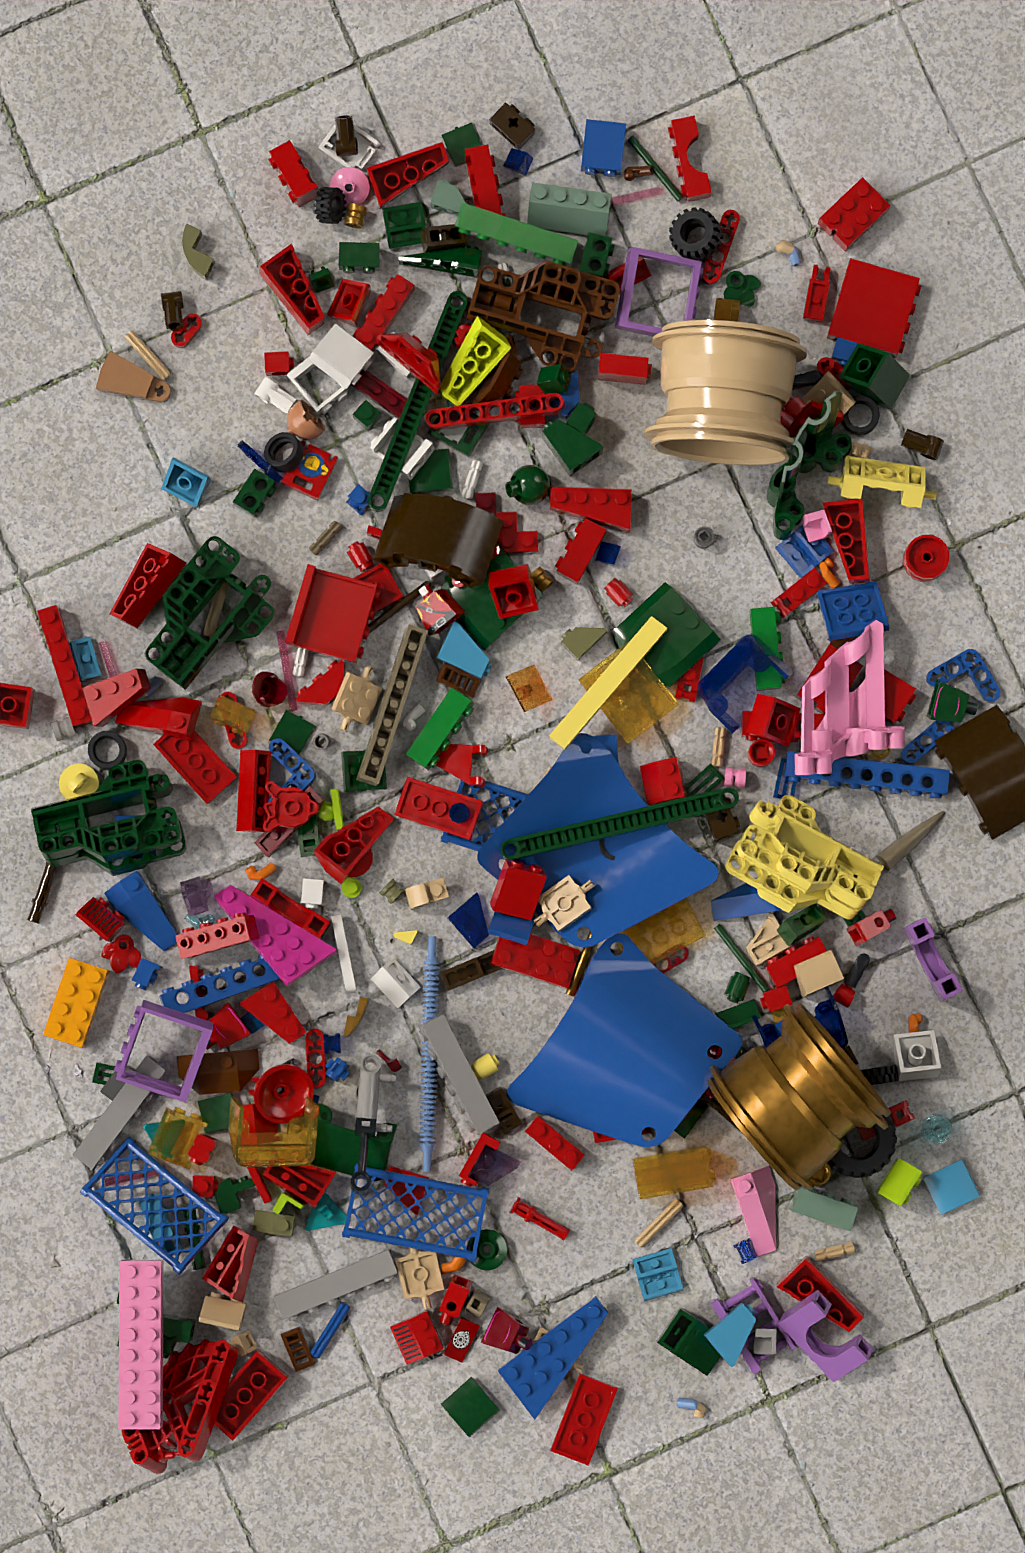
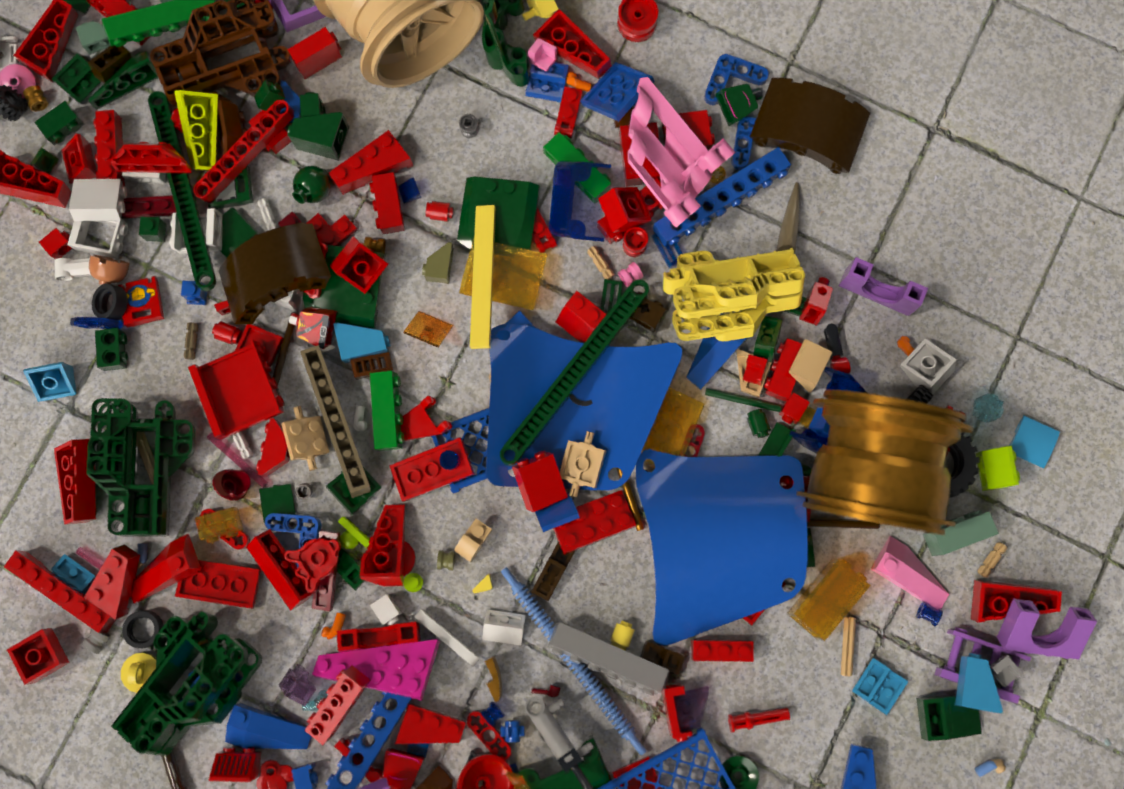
camera: 40 degrees left, 5 degrees down
clear blue wing [448,892,489,948] -> none
none -> red panel [743,354,768,386]

